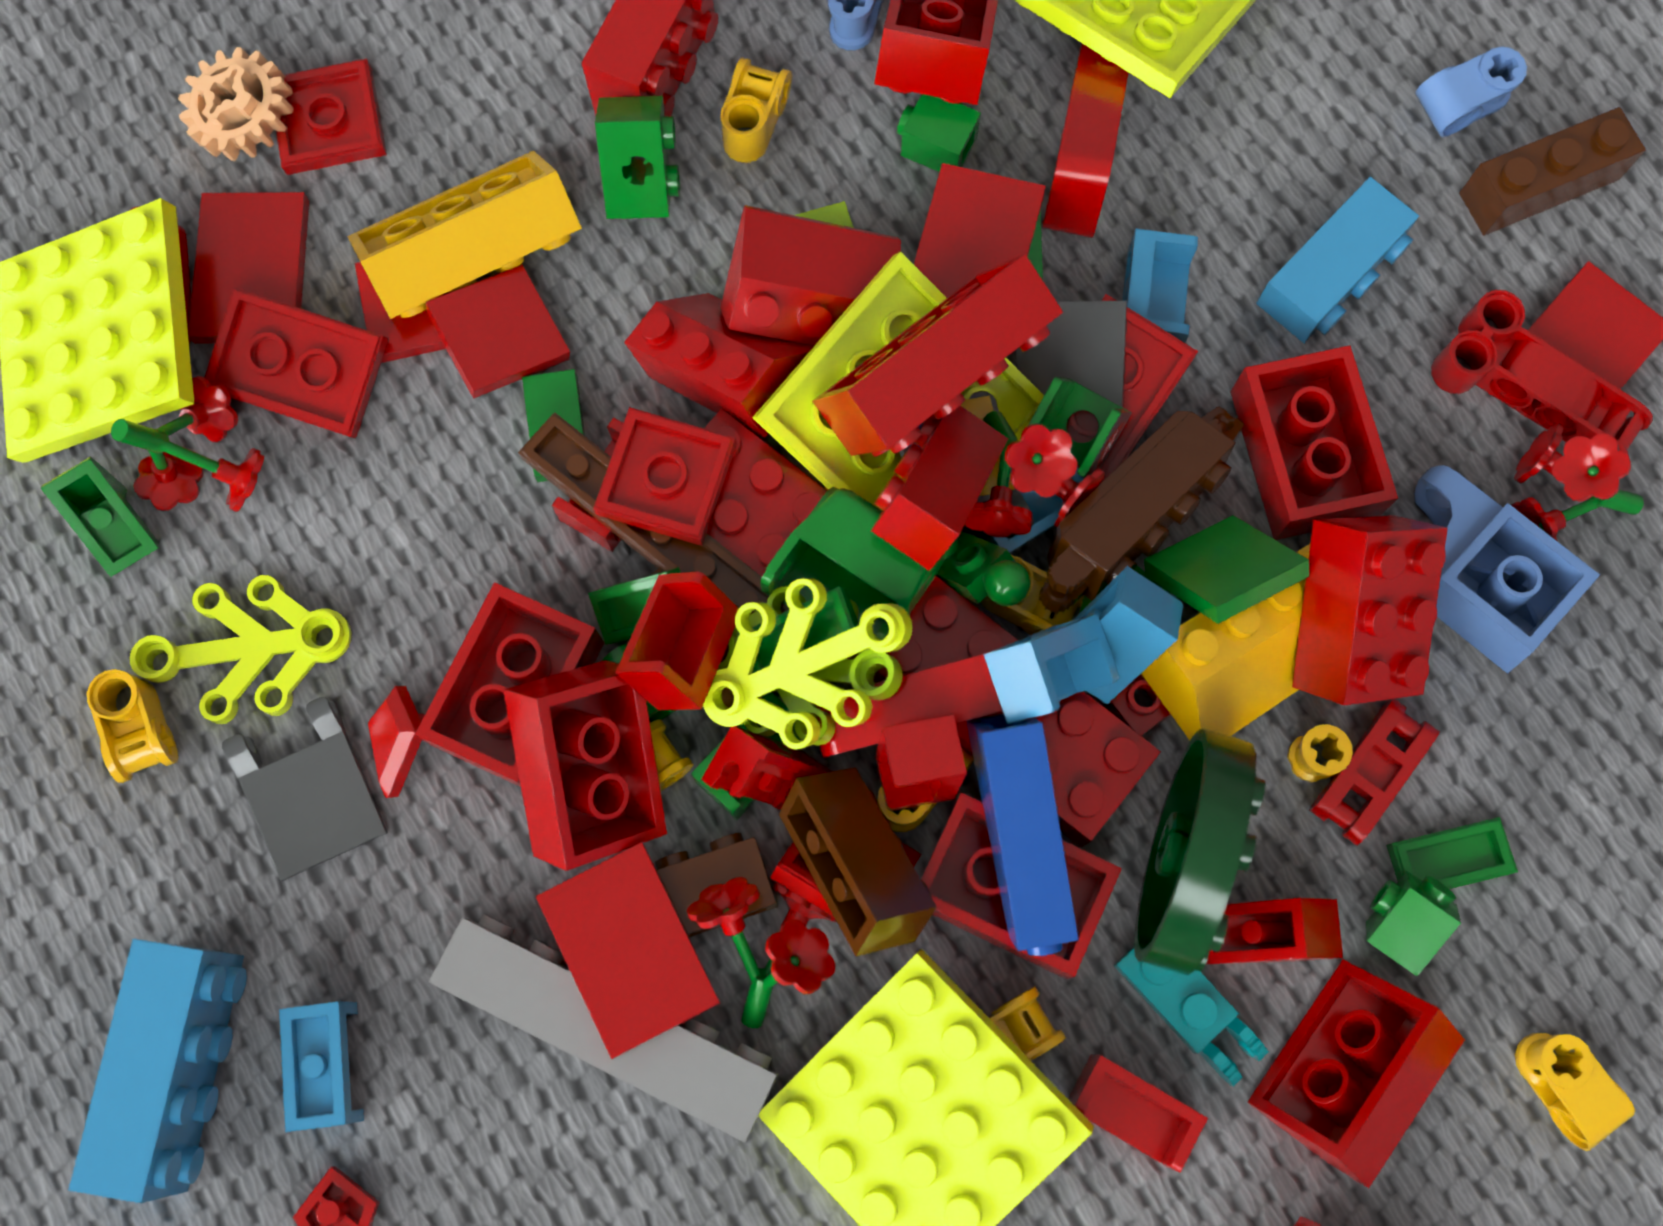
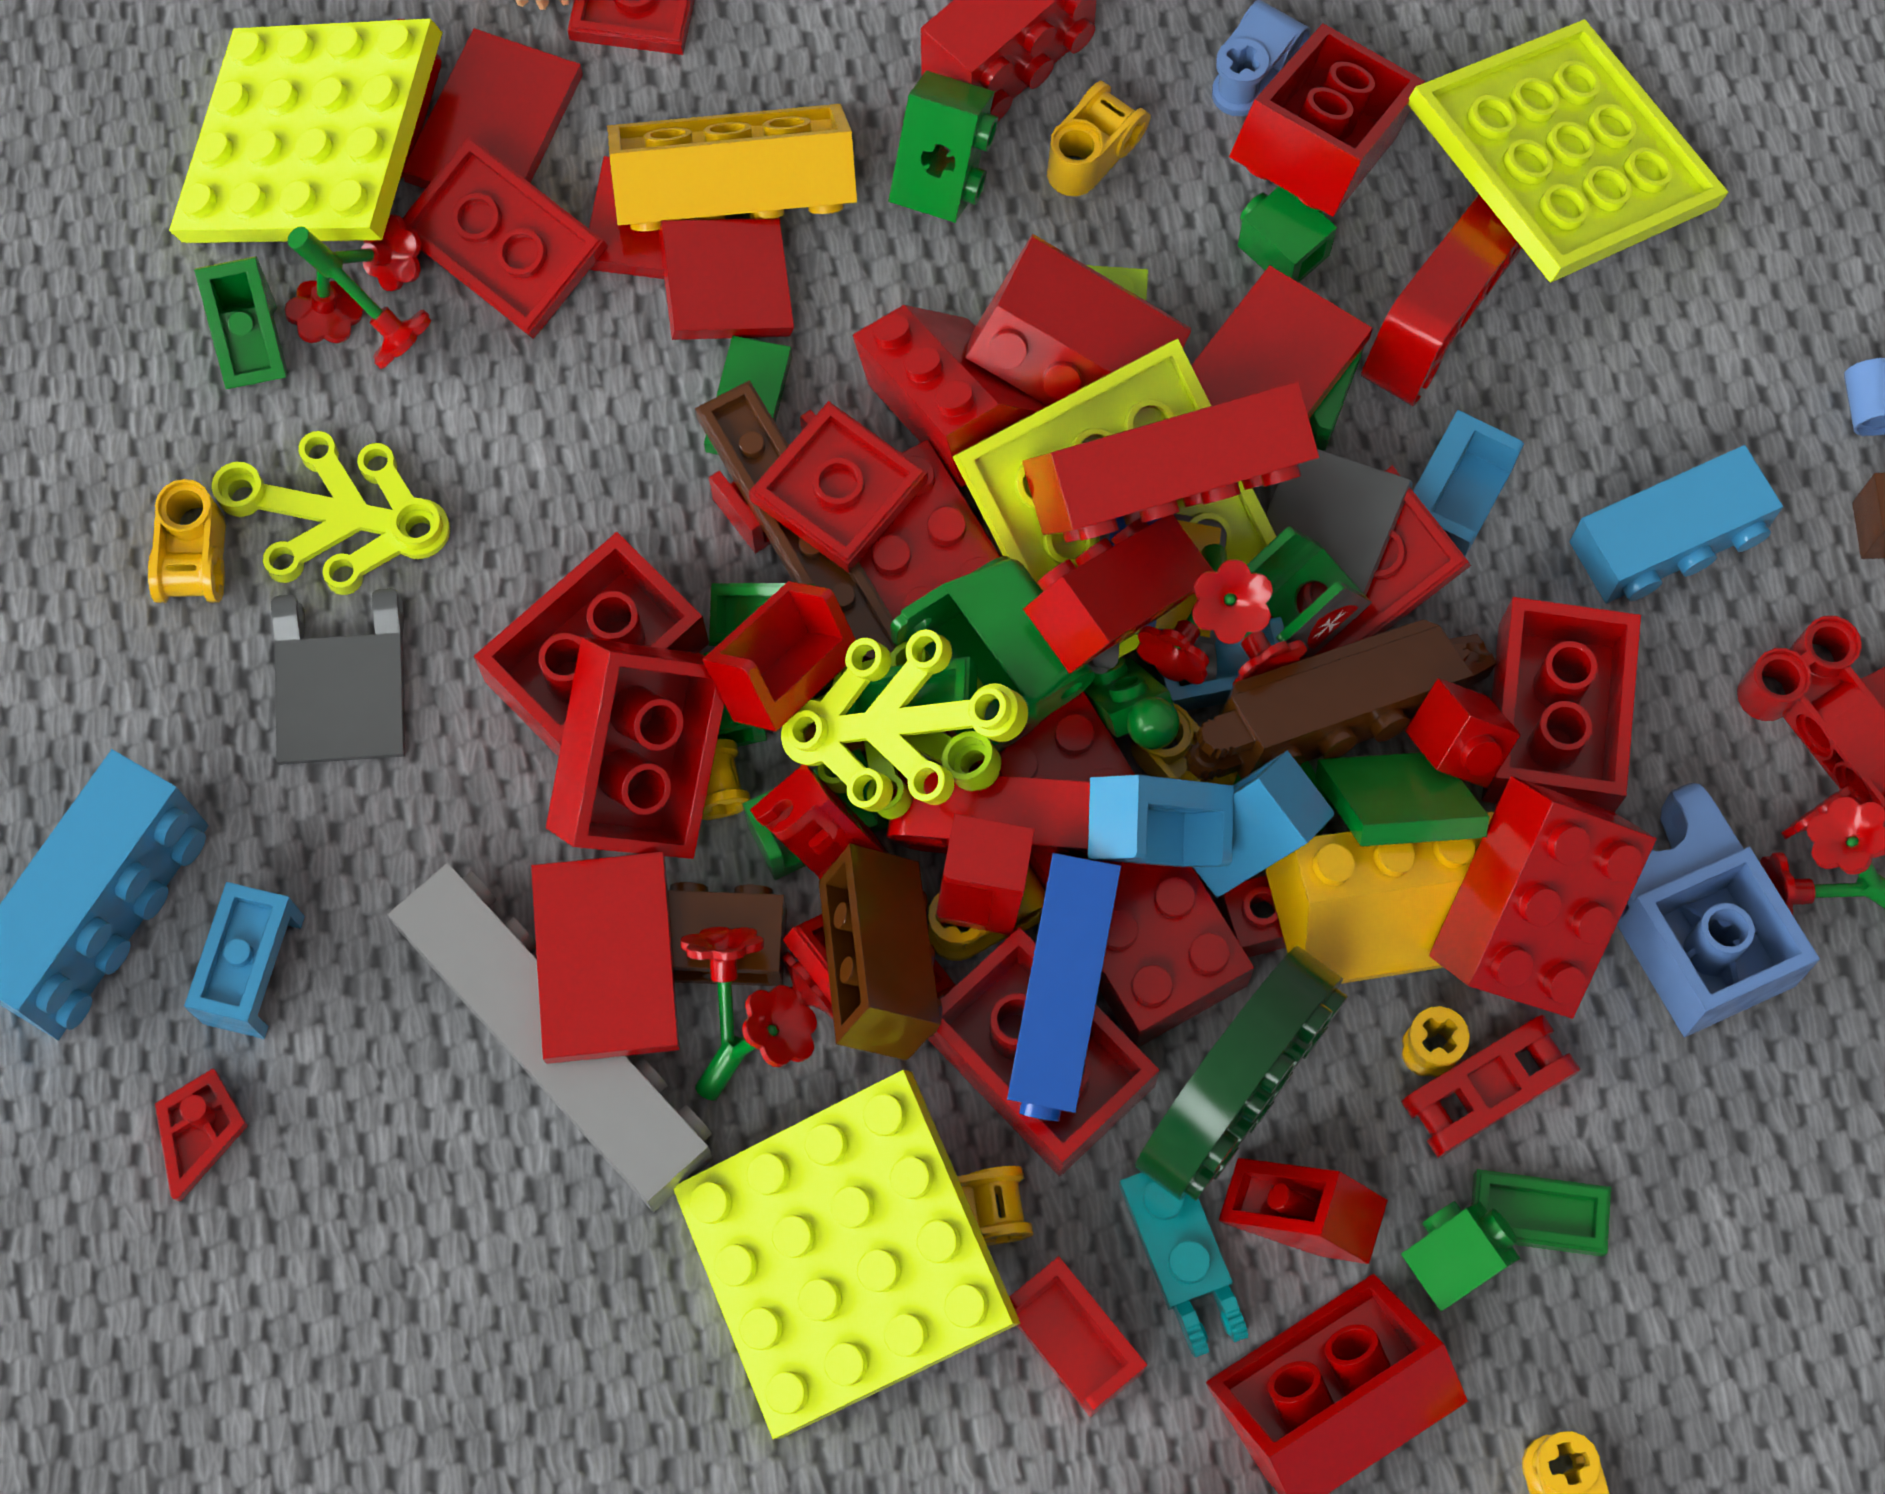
camera: 20 degrees right, 5 degrees down
red piece [368,686,425,798] -> none
none -> red brick [1405,678,1521,788]

